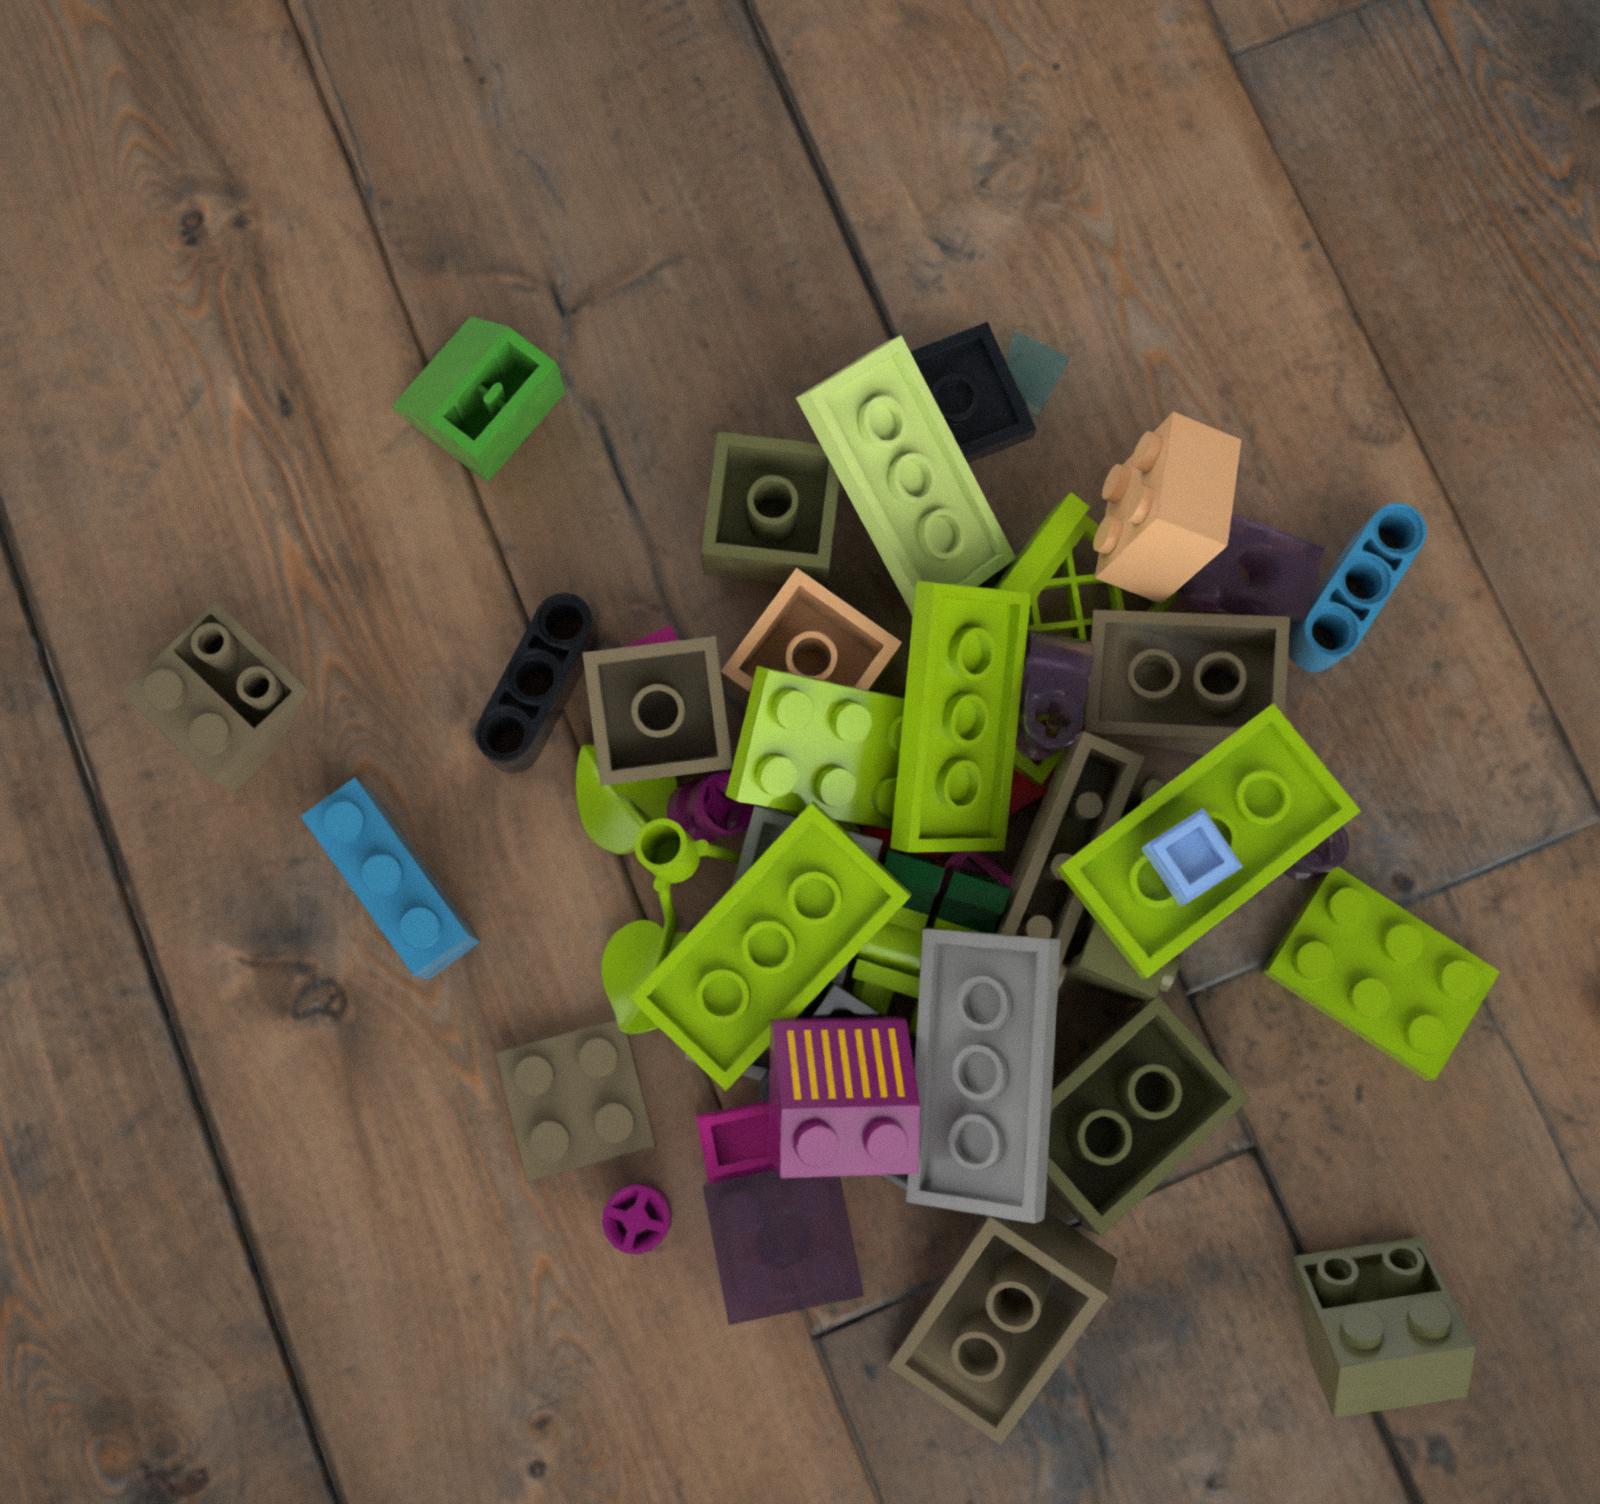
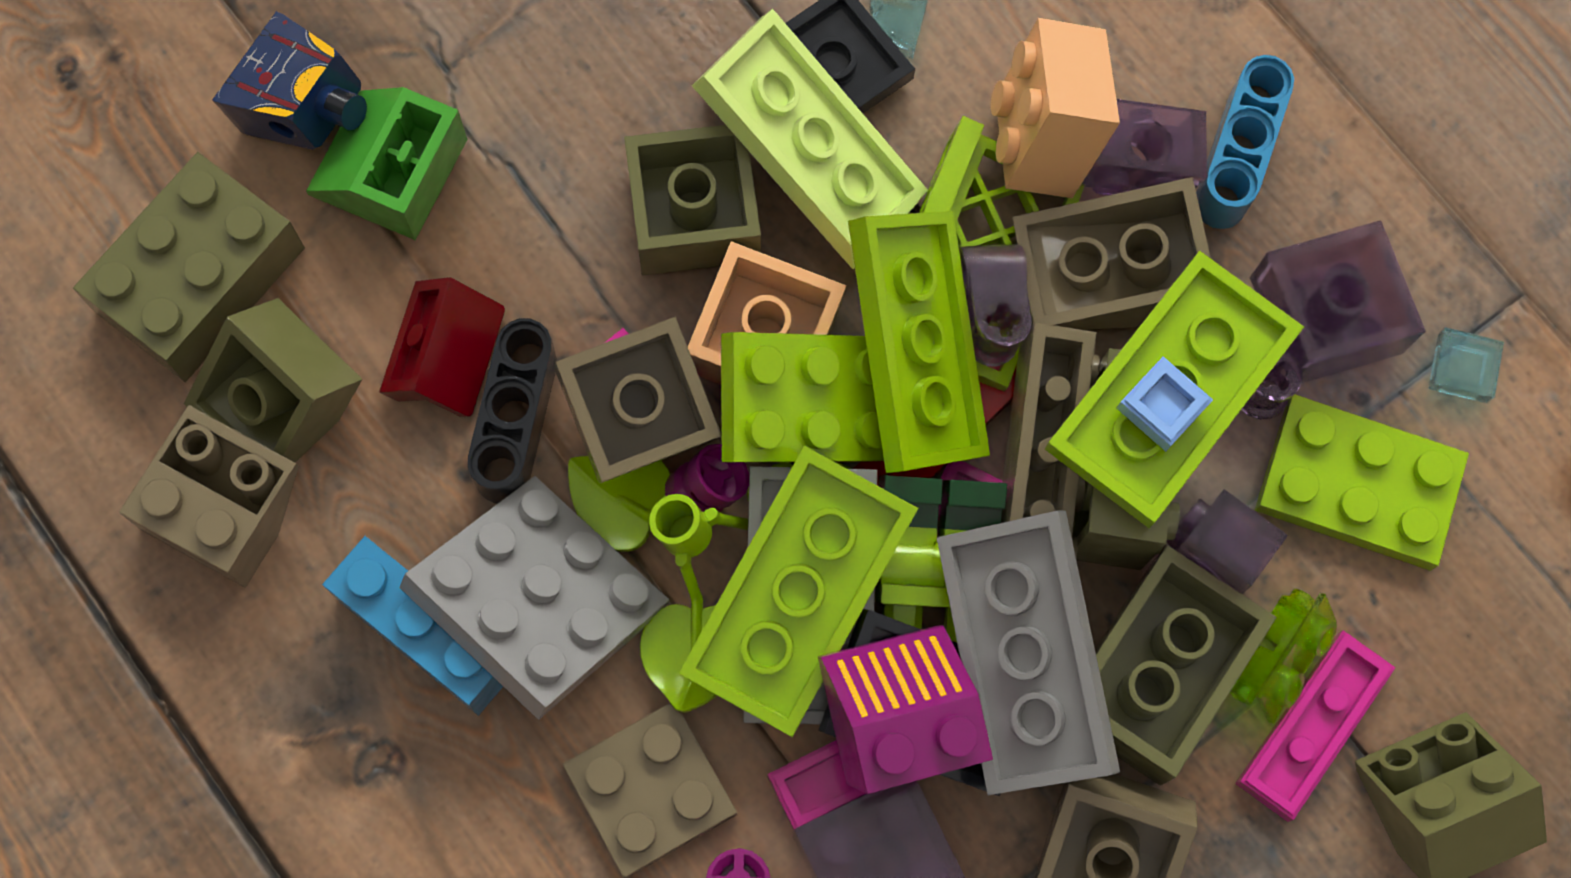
camera: 15 degrees left, 5 degrees down
none -> olive brick [73,152,305,382]
none -> olive slope [183,298,362,462]
none -> dark blue torso [212,11,367,150]
none -> dark red panel [379,277,505,417]
none -> light grey plate [399,476,669,720]
none -> clear purple brick [1166,489,1288,594]
none -> clear neon green hinge [1230,589,1337,724]
none -> dark pink tile [1235,630,1396,822]
none -> brick [1249,220,1426,386]
none -> clear light blue tile [1428,327,1504,403]

